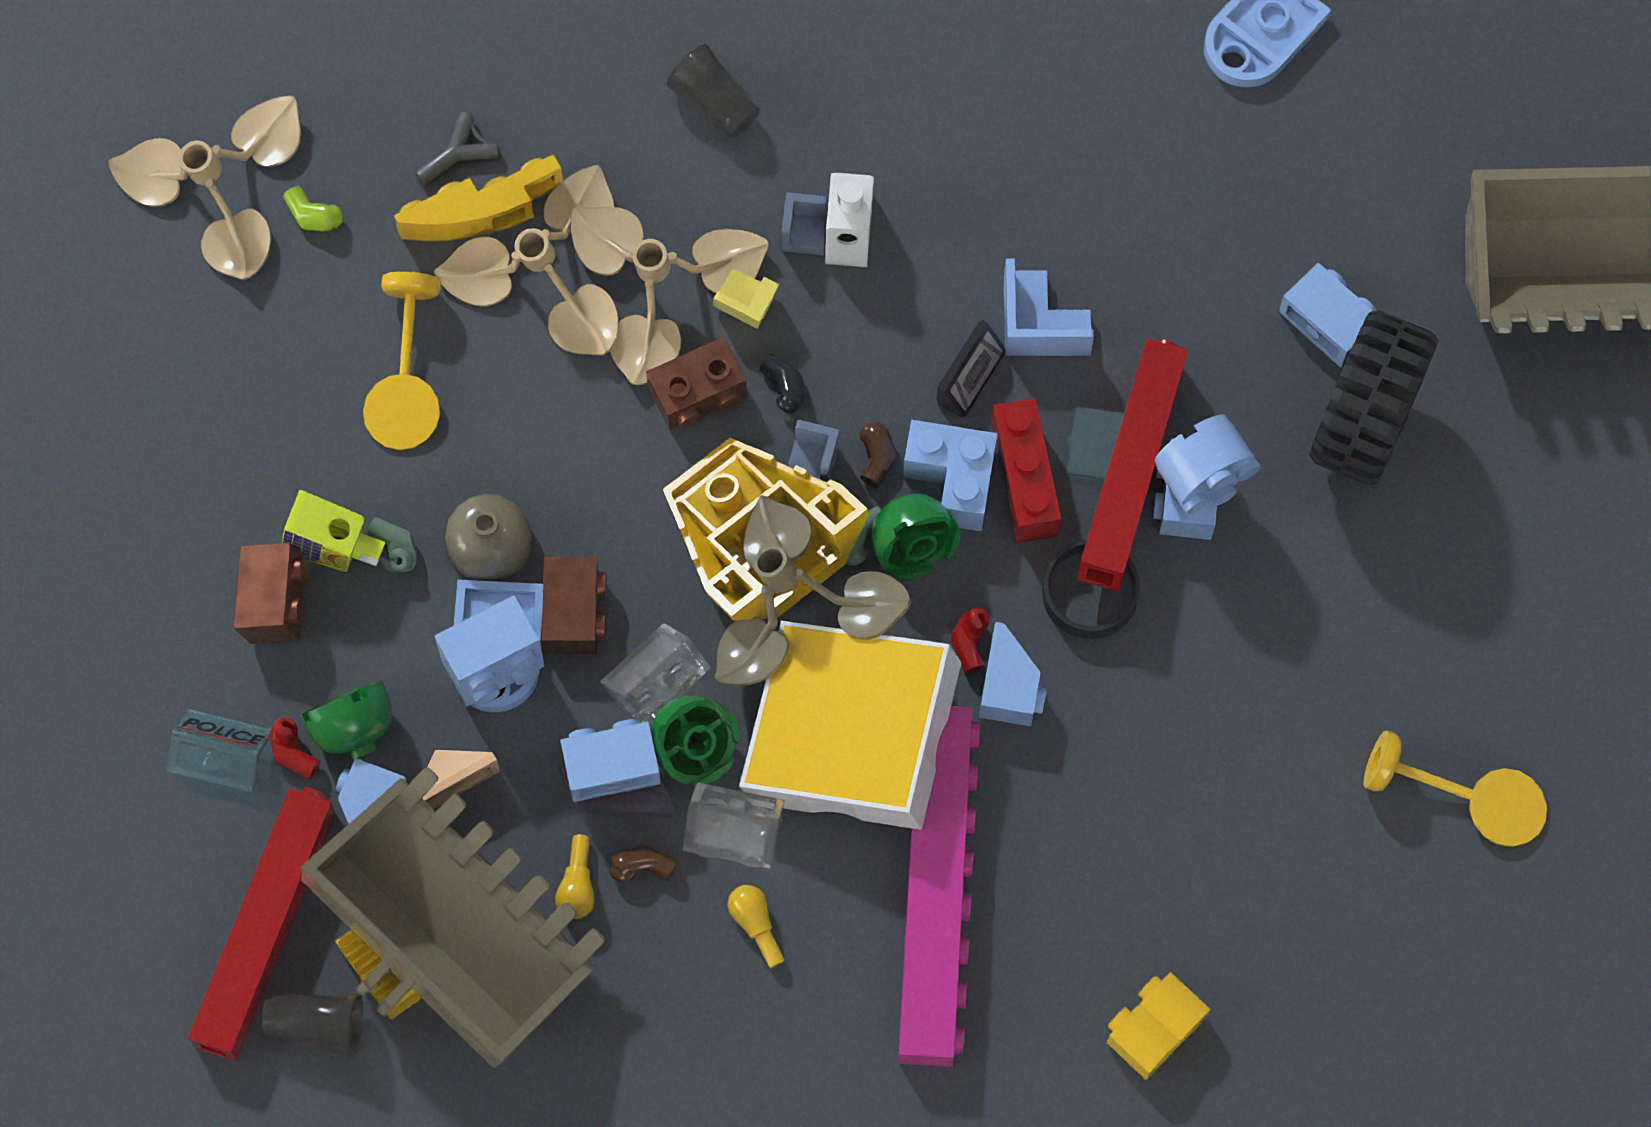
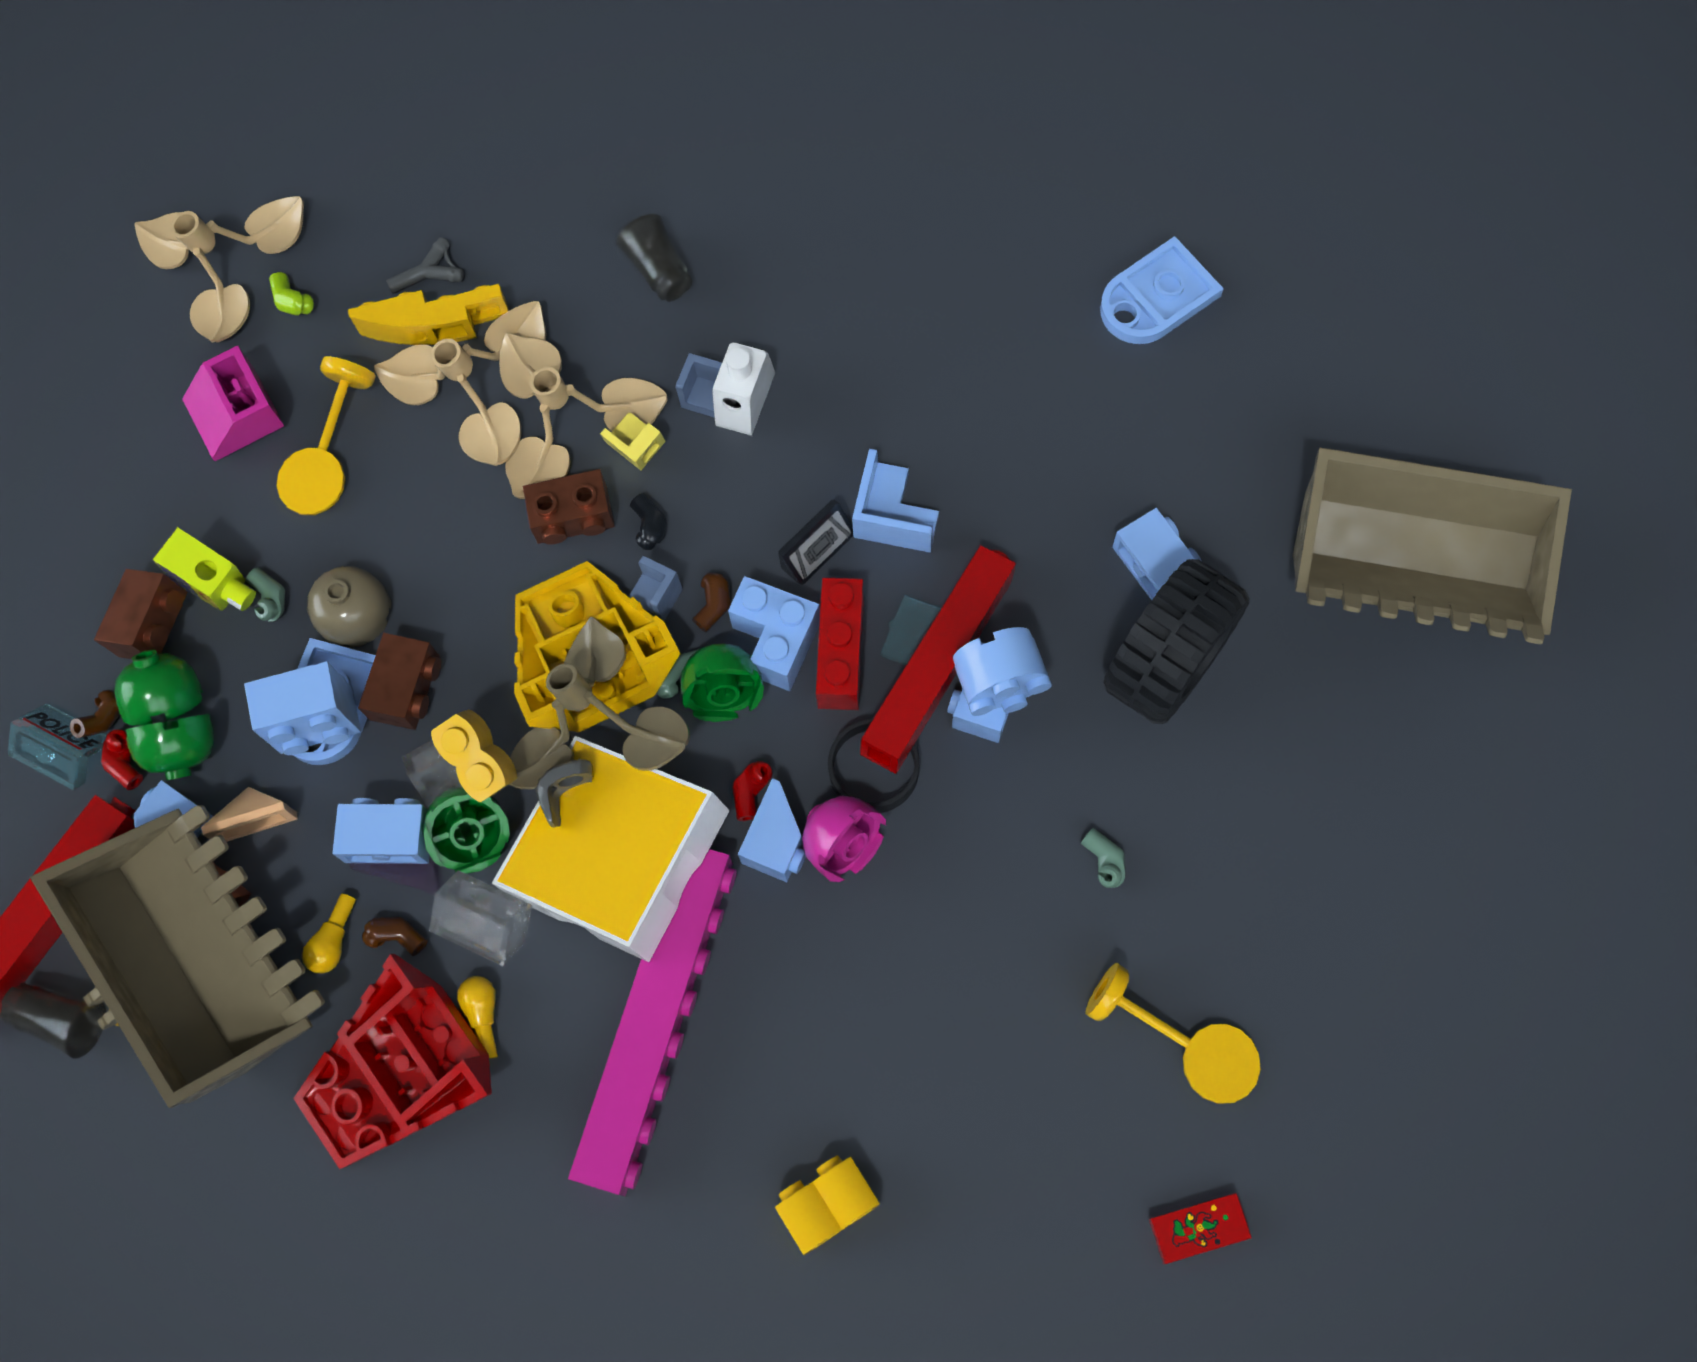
camera: 20 degrees right, 0 degrees up
none -> reddish brown arm [70,690,120,738]
none -> green cylinder [114,650,204,726]
none -> dark pink slope [182,345,284,461]
none -> red wedge [293,954,492,1169]
none -> yellow brick [431,709,517,802]
none -> dark grey hair [535,759,593,828]
none -> dark pink cylinder [802,796,886,882]
none -> sand green arm [1081,827,1126,888]
none -> red tile [1149,1193,1252,1264]

